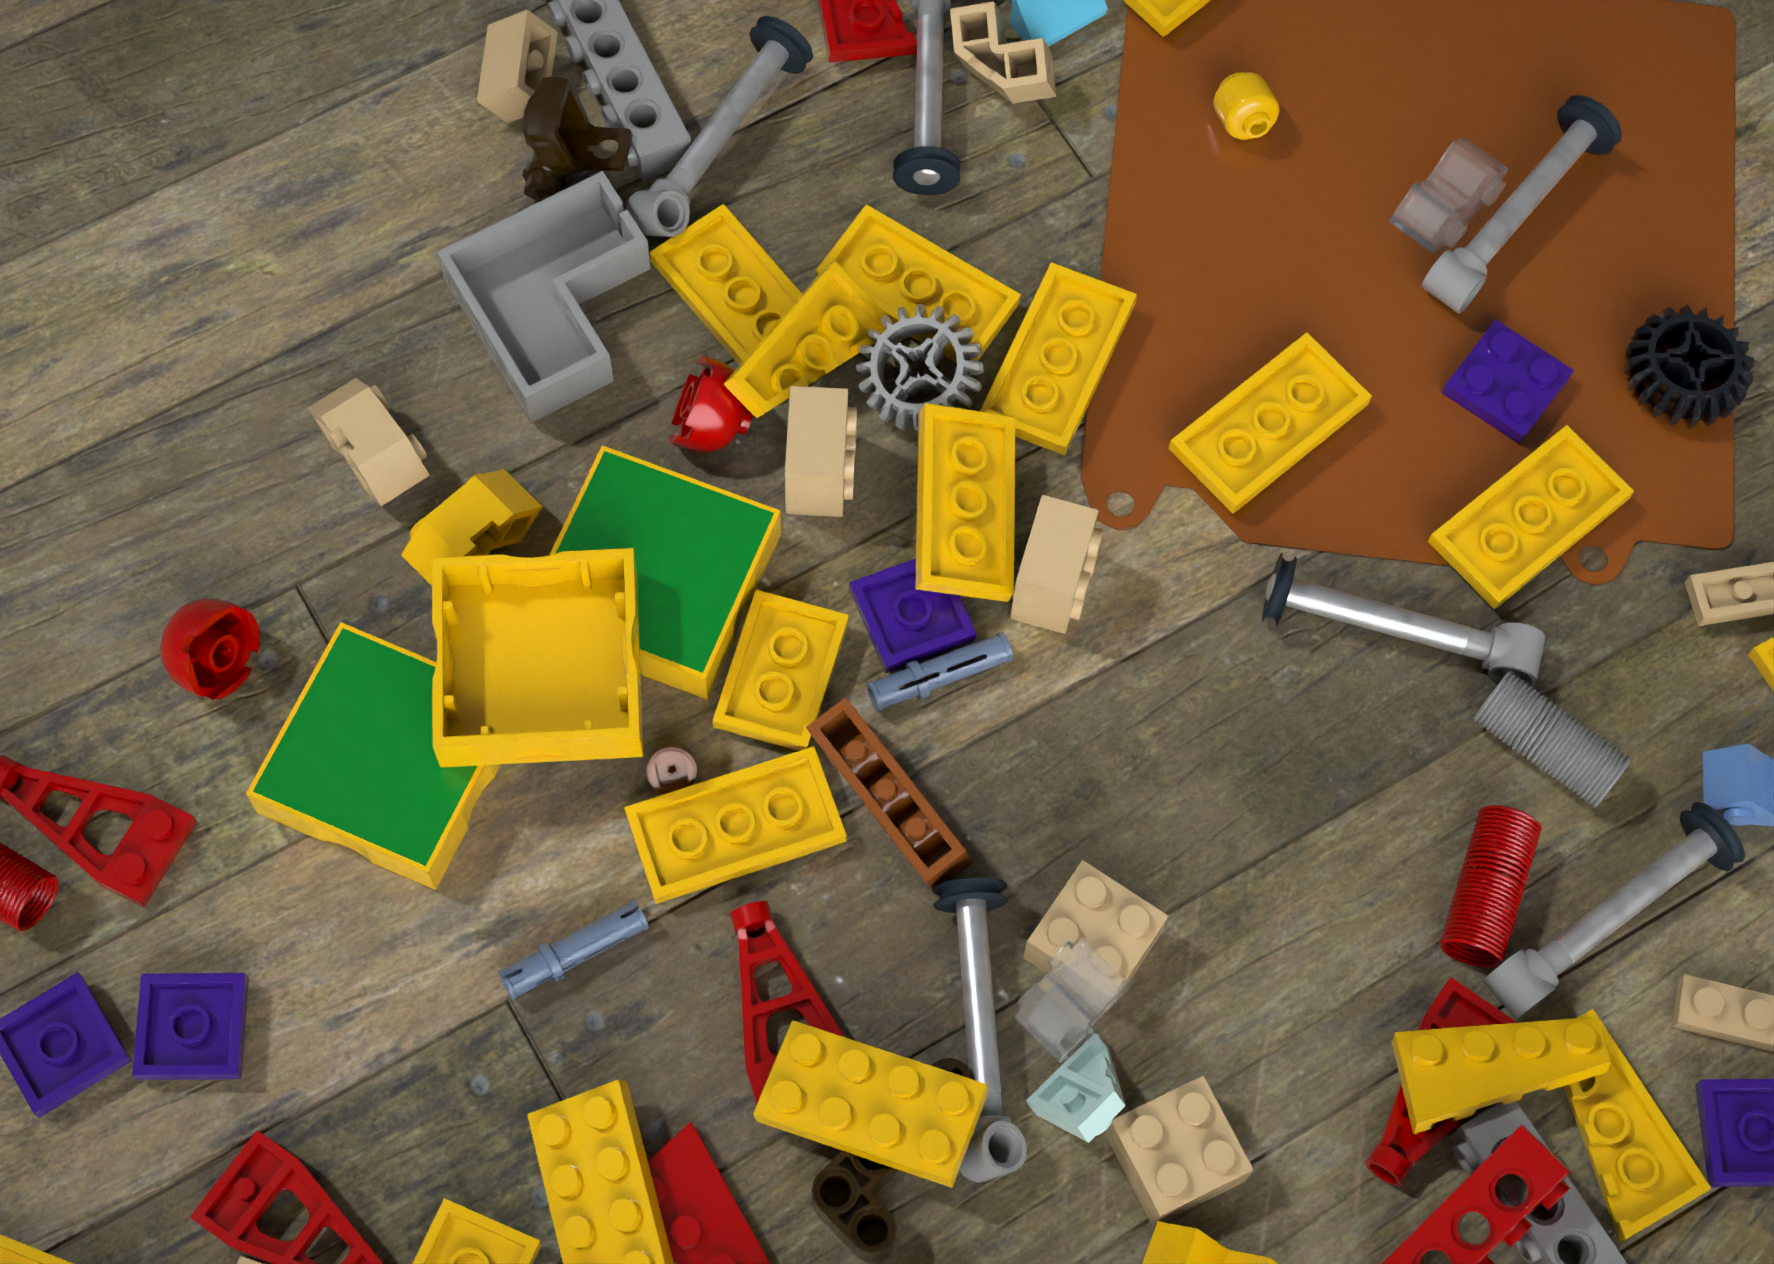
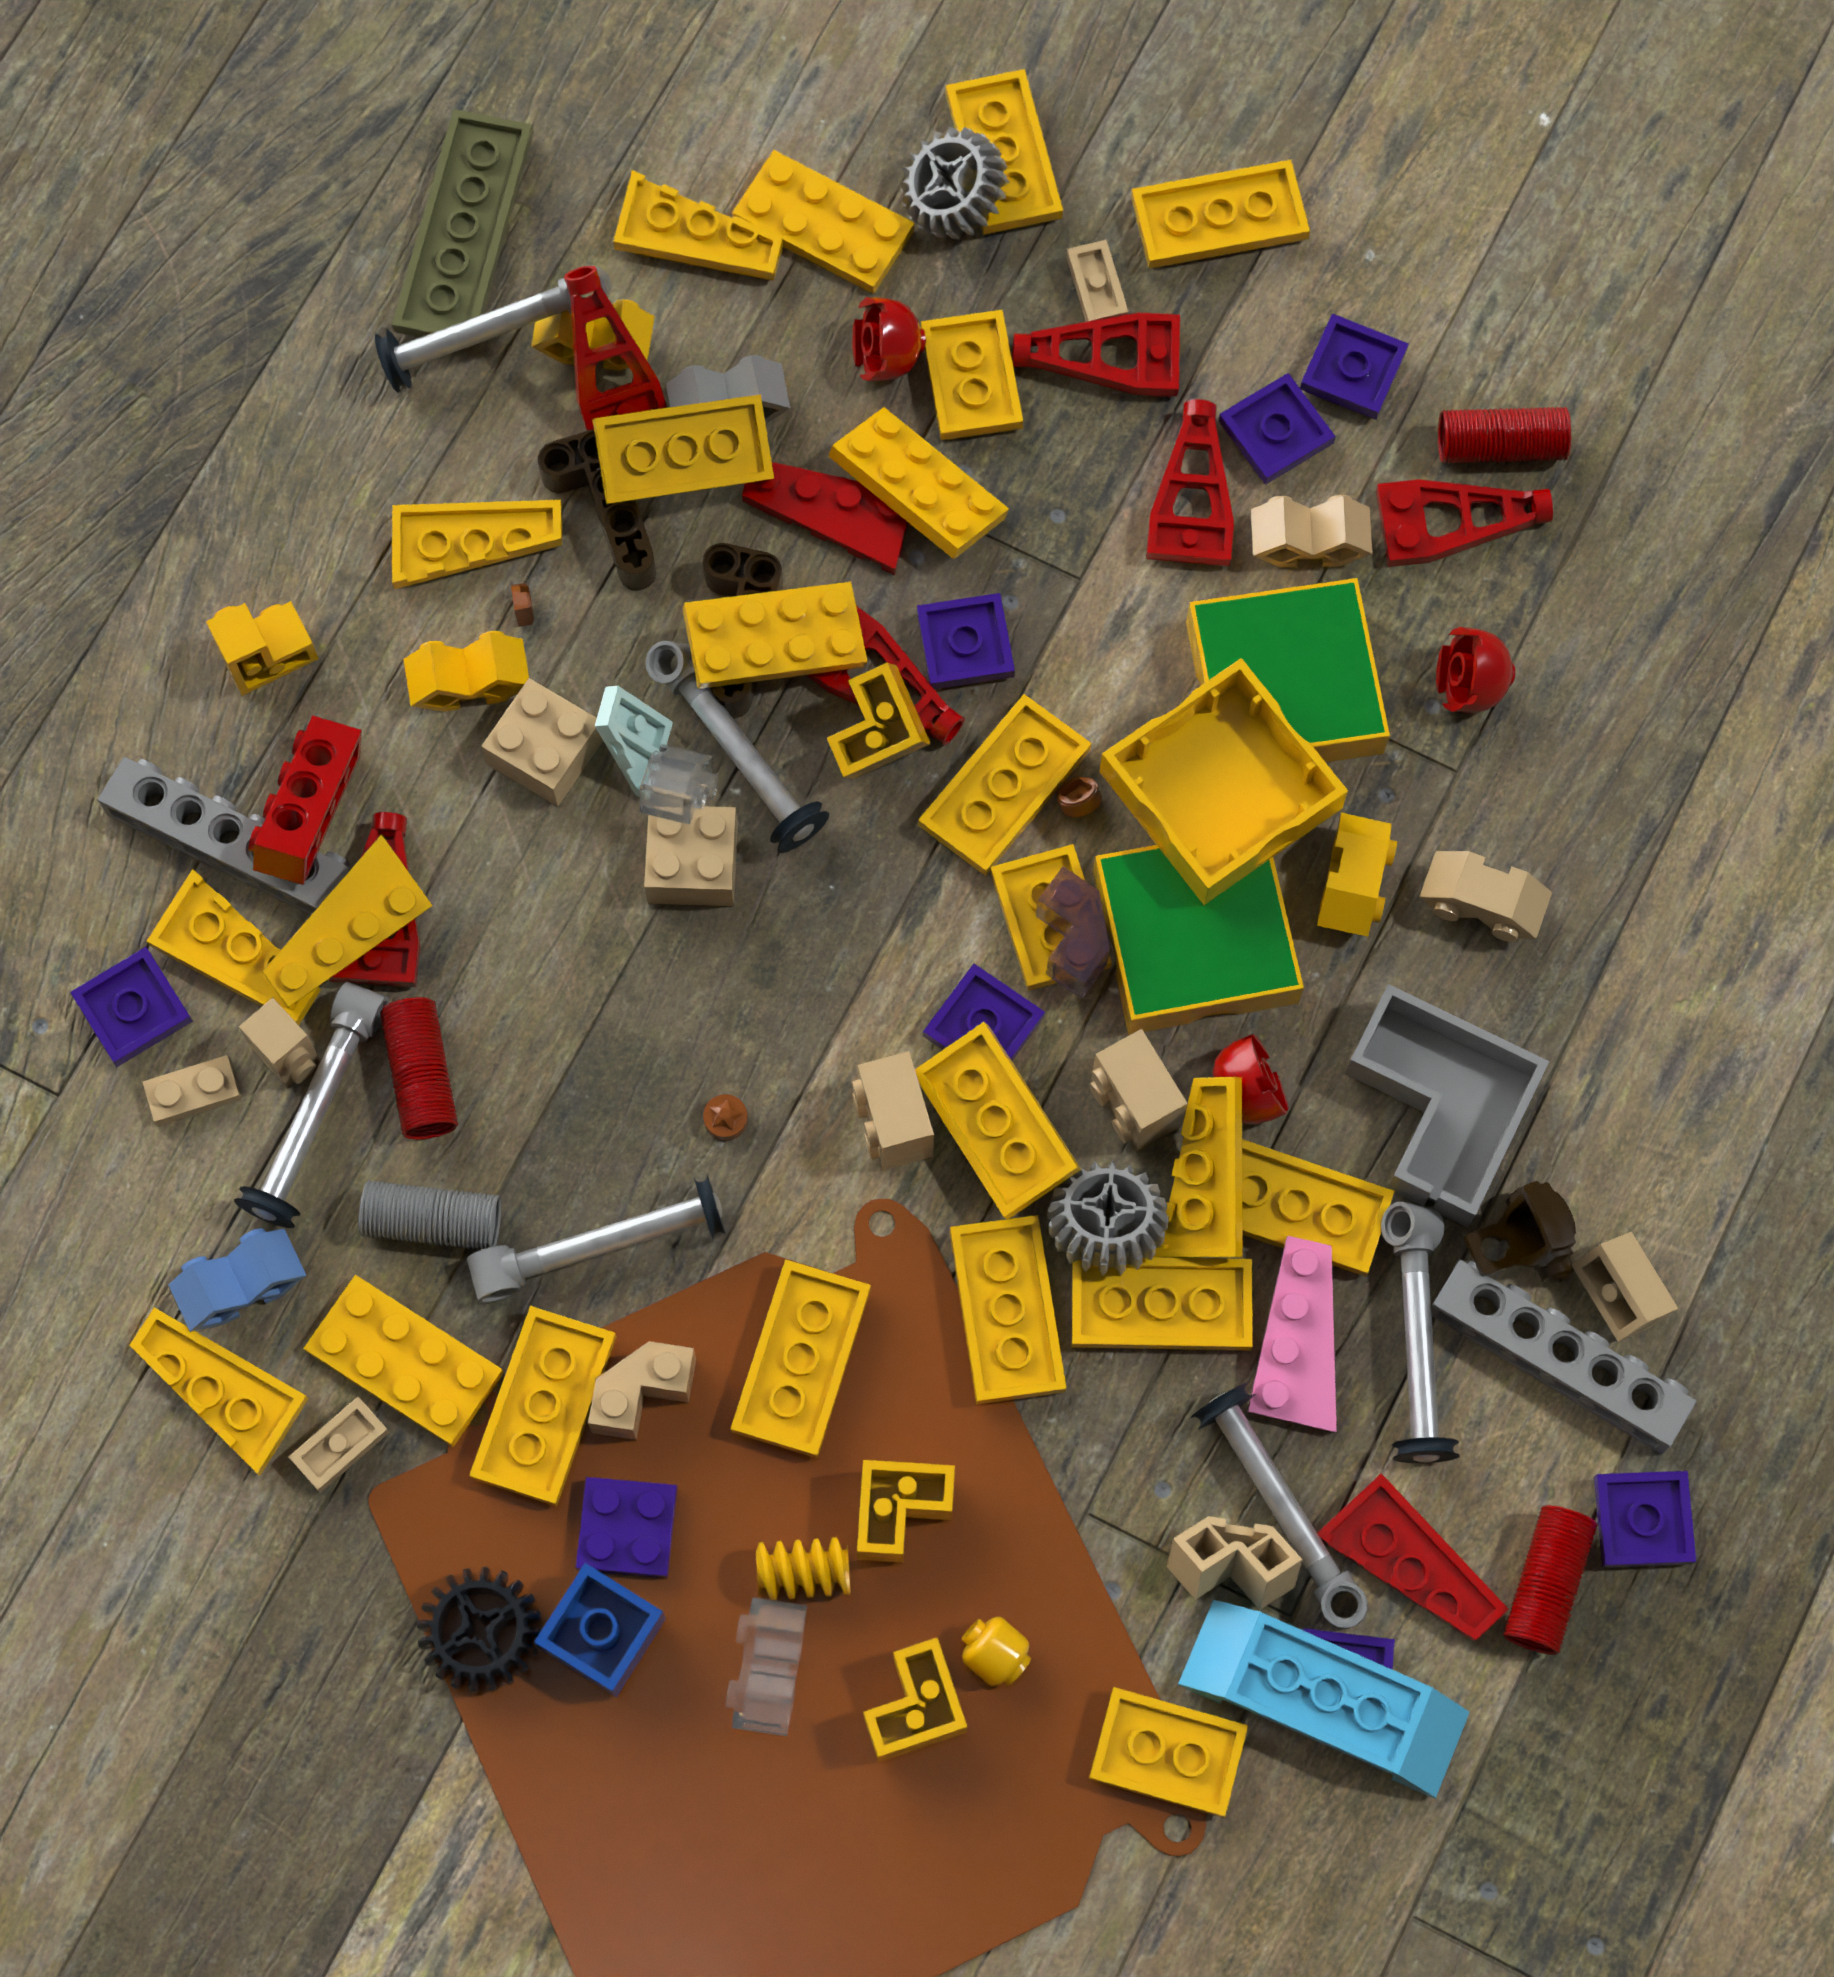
camera: 150 degrees right, 5 degrees up
sand blue pin [497,900,649,1001] -> none
dark orange brick [806,697,973,891] -> none
sand blue pin [866,632,1013,712] -> none
piece [1421,95,1622,314] -> none
none -> tan brick [239,998,320,1088]
none -> yellow plate [303,1275,504,1448]
none -> blue brick [534,1563,666,1698]
none -> tan brick [588,1341,696,1440]
none -> dark orange tile [703,1094,748,1141]
none -> yellow piece [756,1537,851,1600]
none -> yellow brick [827,662,931,779]
none -> yellow brick [857,1460,955,1563]
none -> yellow brick [863,1638,967,1763]
none -> dark purple plate [917,593,1015,689]
none -> brick [1036,866,1110,999]
none -> red plate [1146,399,1234,566]
none -> bright pink wing [1247,1235,1337,1433]
none -> tan brick [1251,495,1372,567]

